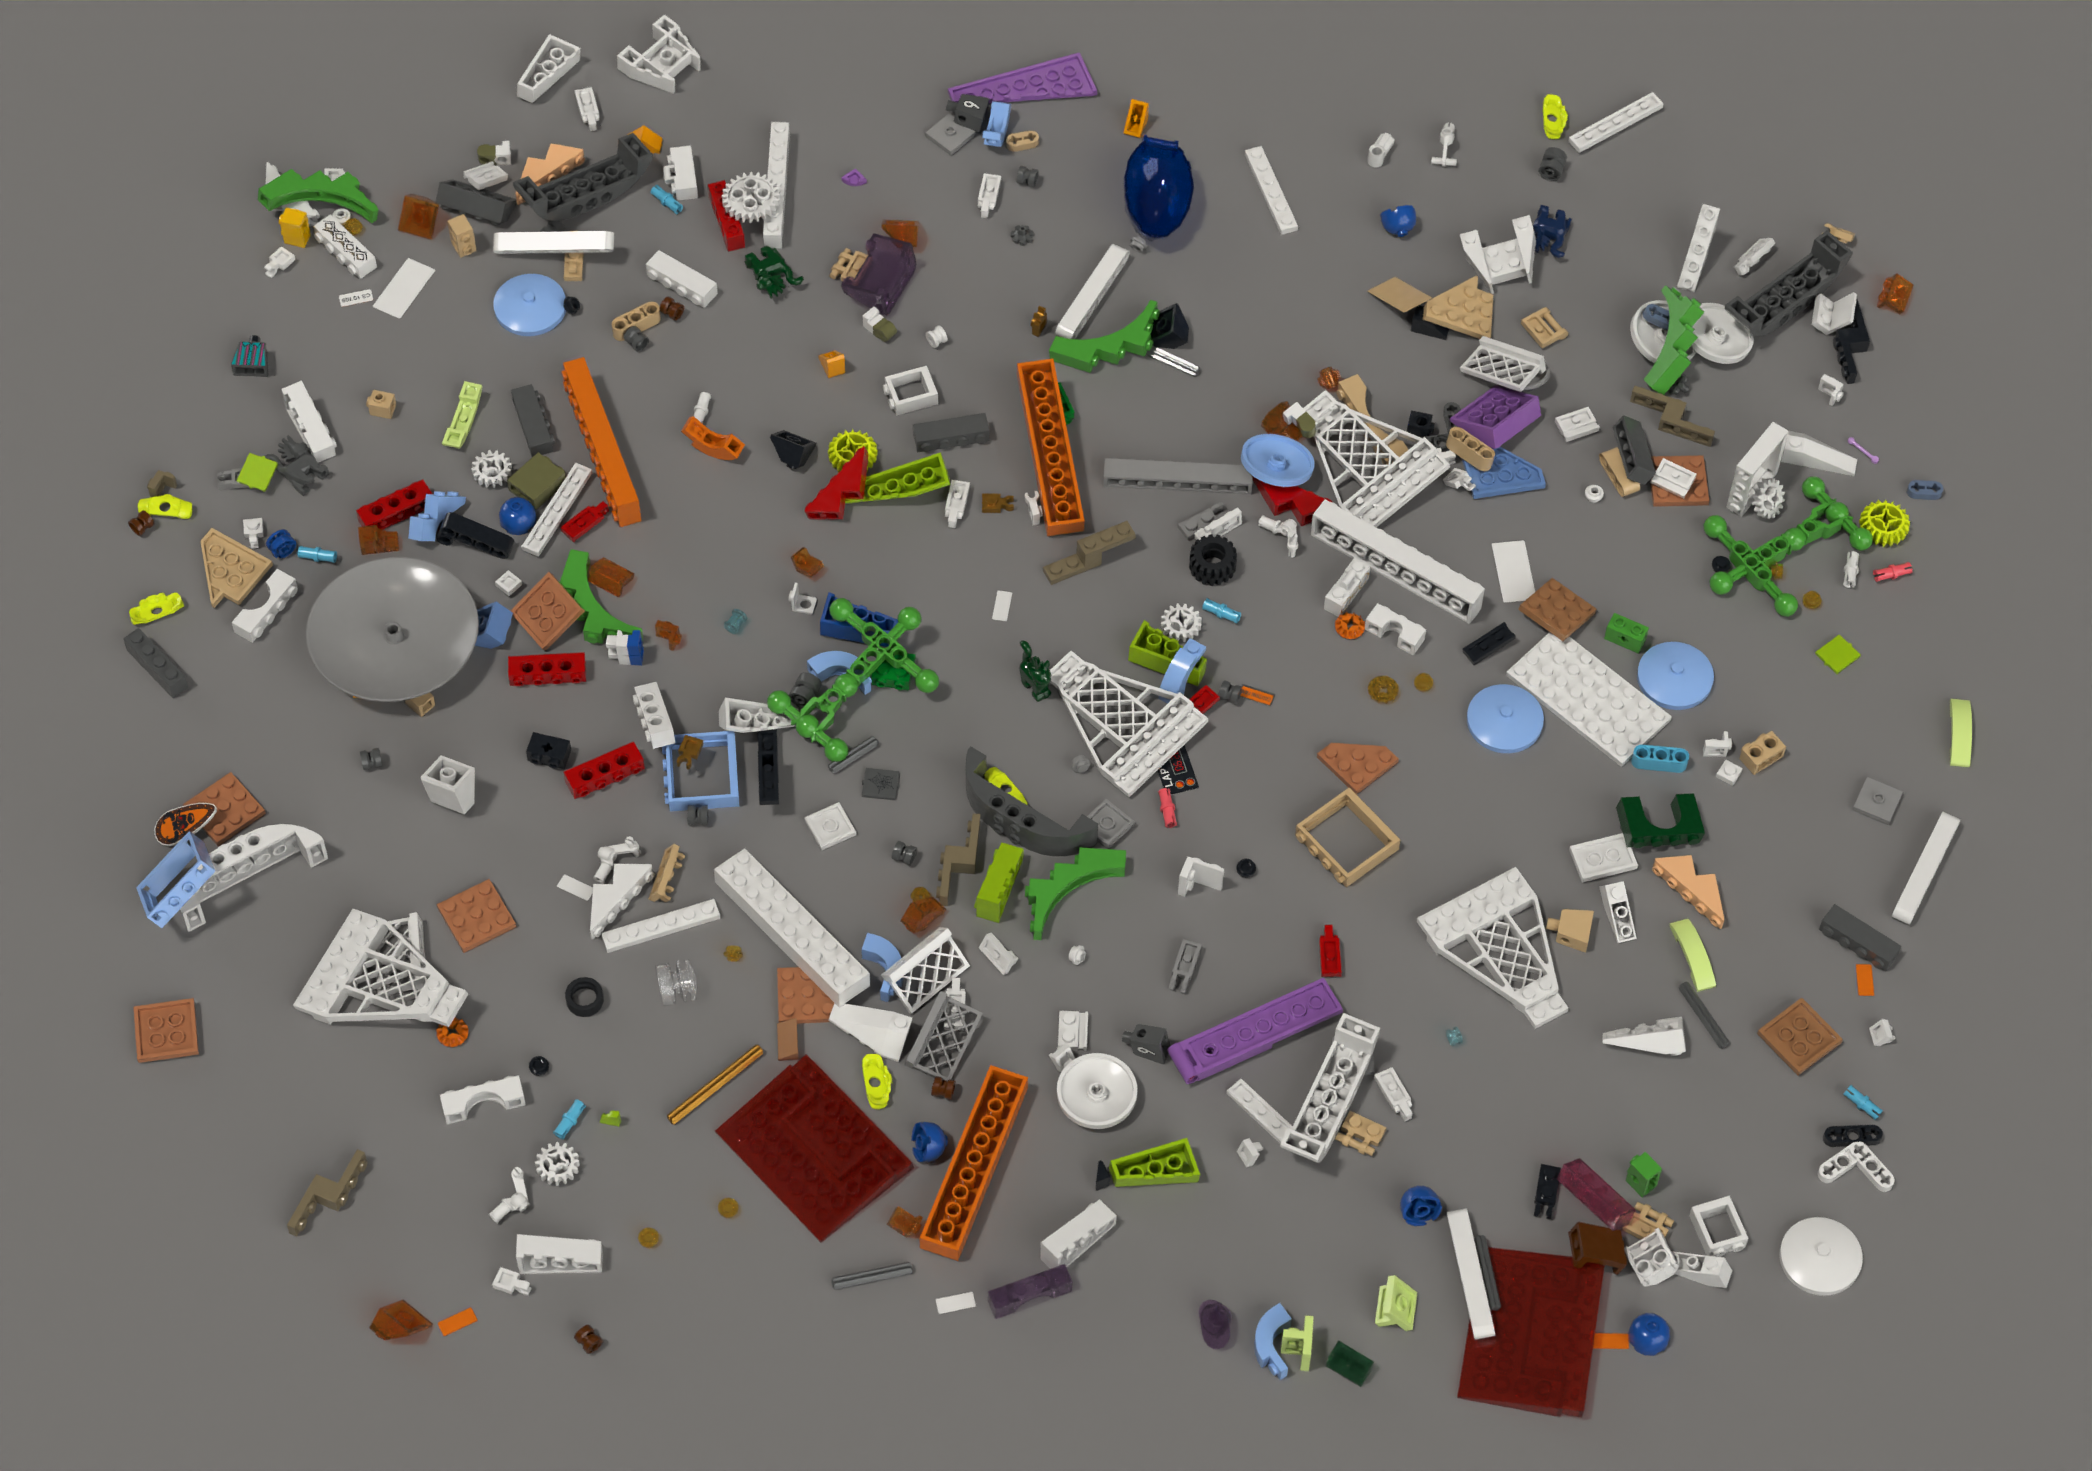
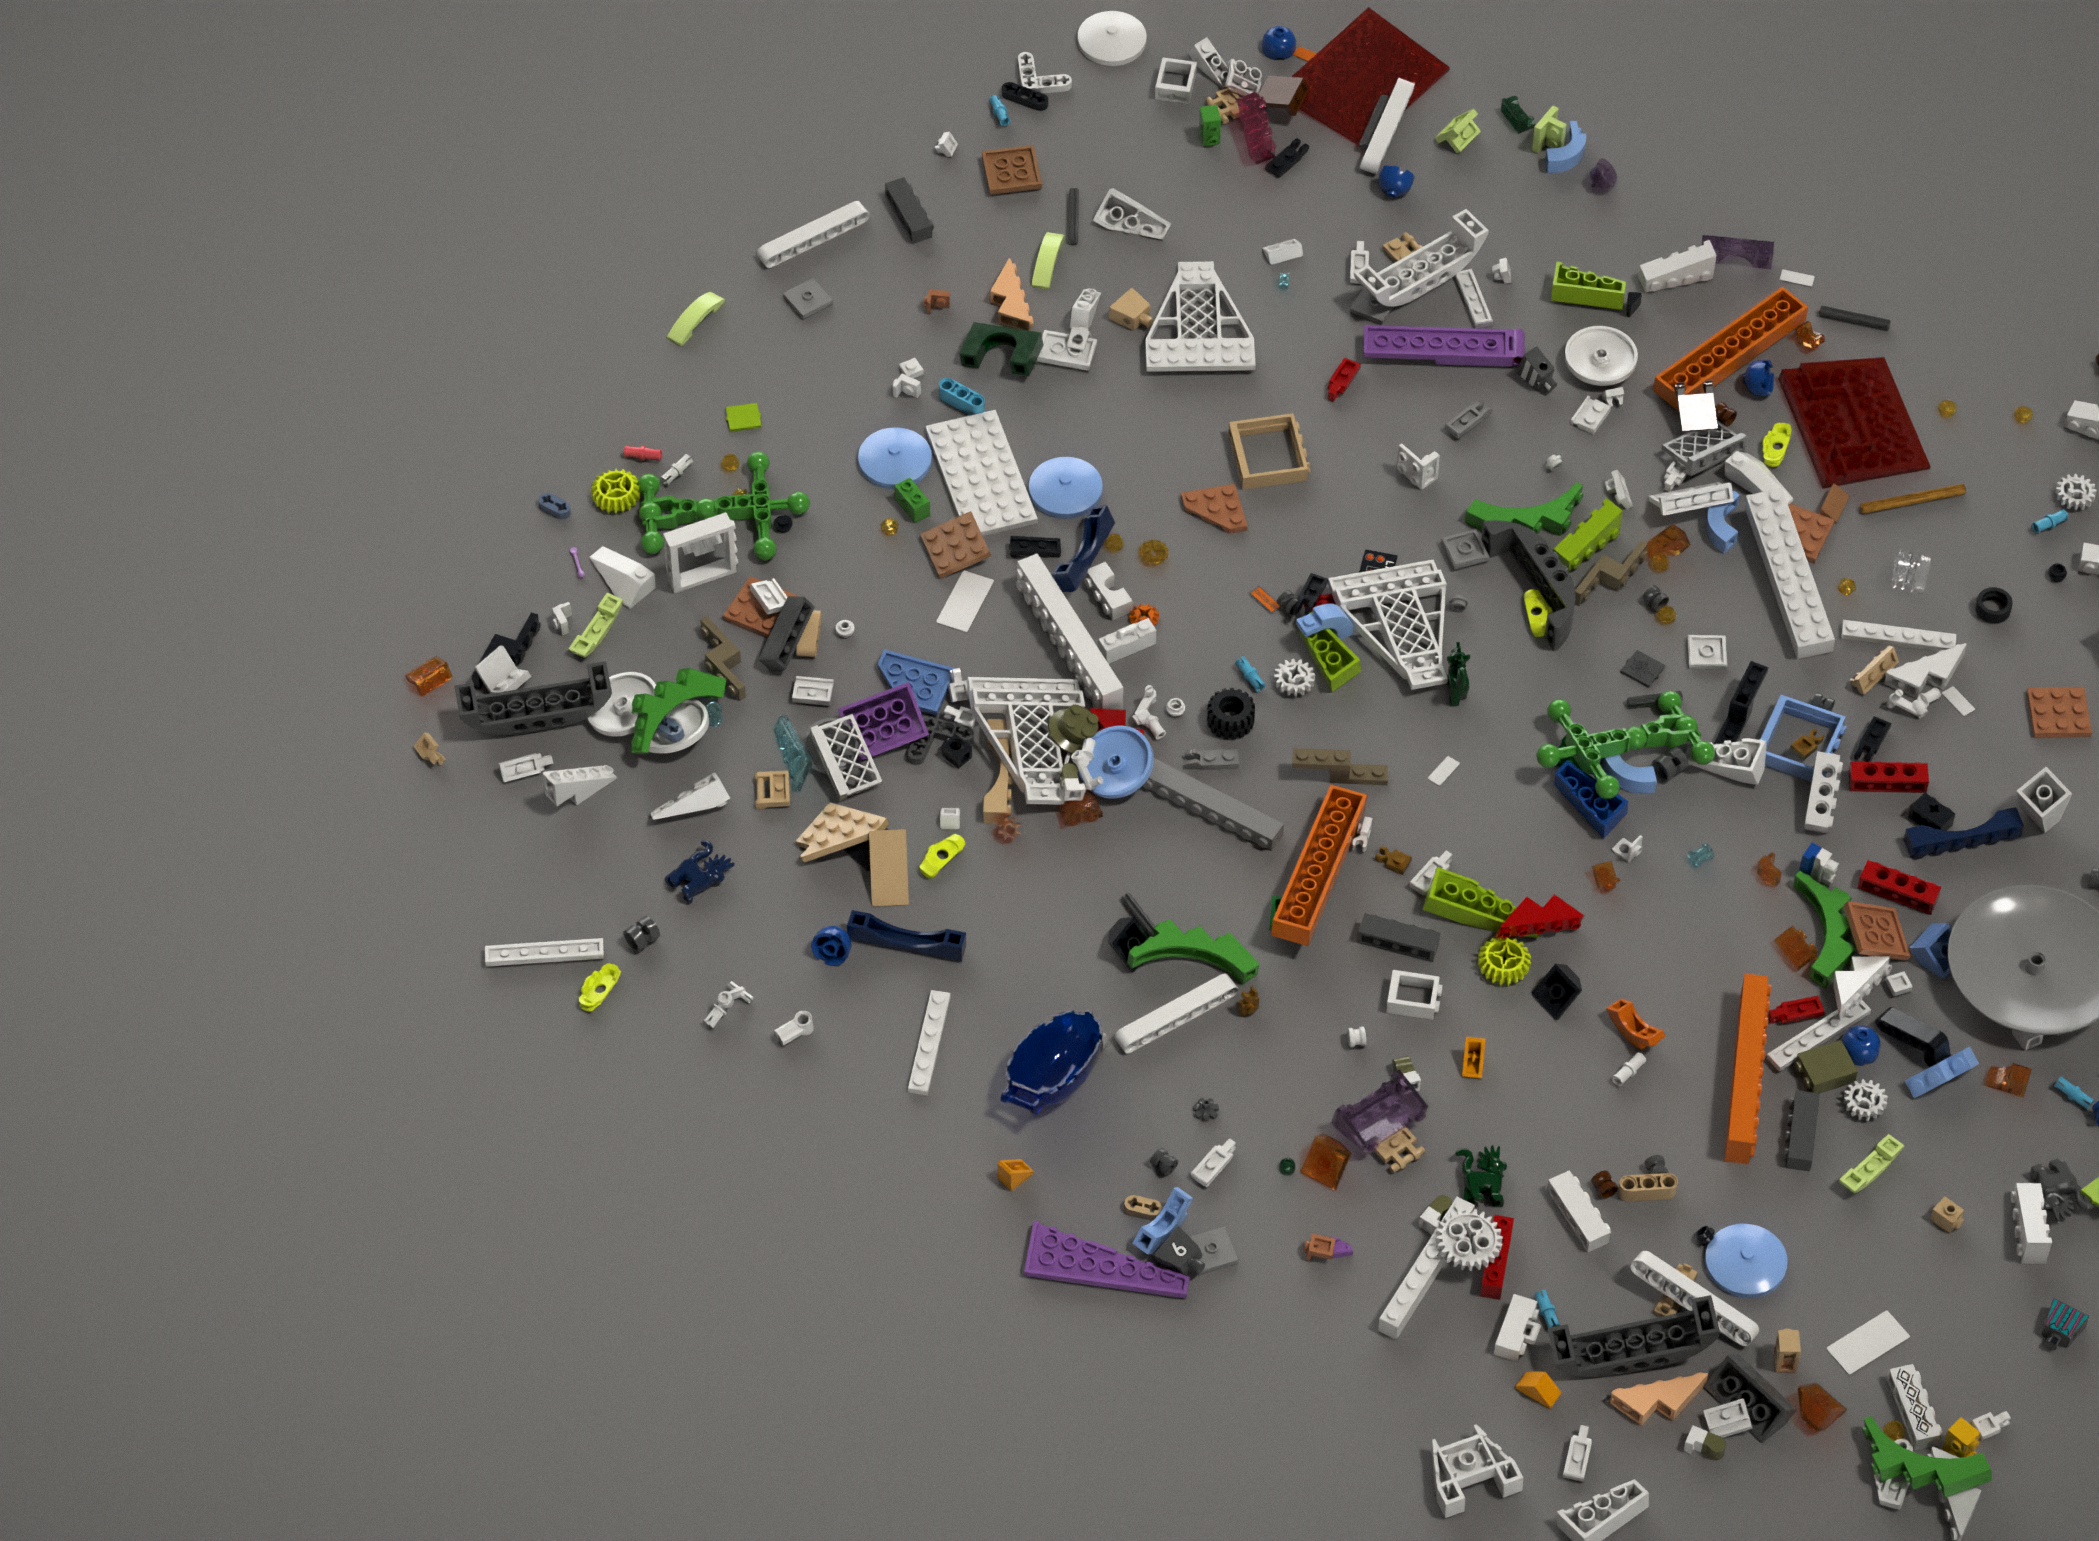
camera: 150 degrees left, 5 degrees down
white sticker [339,289,373,307] -> none
red brick [356,479,432,536] -> none
lime tile [600,1110,621,1127] -> none
coral pin [1158,788,1177,828] -> none
white hinge [1194,507,1242,540] -> none
black plate [1236,858,1256,878] -> none
tan beam [1446,427,1495,471] -> none
white wedge [1460,215,1536,294] -> none
tan brick [1739,731,1786,775] -> none
orange sticker [1856,964,1874,996] -> none
none -> yellowish green slope [568,593,624,658]
none -> white wedge [650,772,730,820]
none -> clear light blue bush [706,702,723,727]
none -> clear light blue wing [774,715,813,792]
none -> dark blue arch [847,910,966,962]
none -> clear yellow plate [880,518,899,535]
none -> neon yellow piece [919,834,966,879]
none -> nougat bracket [924,289,951,314]
none -> white slope [940,808,960,829]
none -> olive piece [1048,704,1099,754]
none -> dark blue arch [1052,505,1115,592]
none -> white bracket [1067,327,1093,351]
none -> white pin [1071,738,1103,790]
none -> white plate [1166,698,1185,716]
none -> white slope [1262,239,1303,265]
none -> clear green hinge [1279,1157,1296,1175]
none -> black hinge [1293,573,1328,616]
none -> nougat bracket [1303,1233,1336,1261]
none -> leg [1419,1195,1452,1235]
none -> clear yellow plate [1657,606,1676,624]
none -> flag [1674,380,1718,432]
none -> white slope [1833,956,1892,1020]
none -> black hinge [1854,716,1892,762]
none -> dark blue arch [1903,807,2024,858]

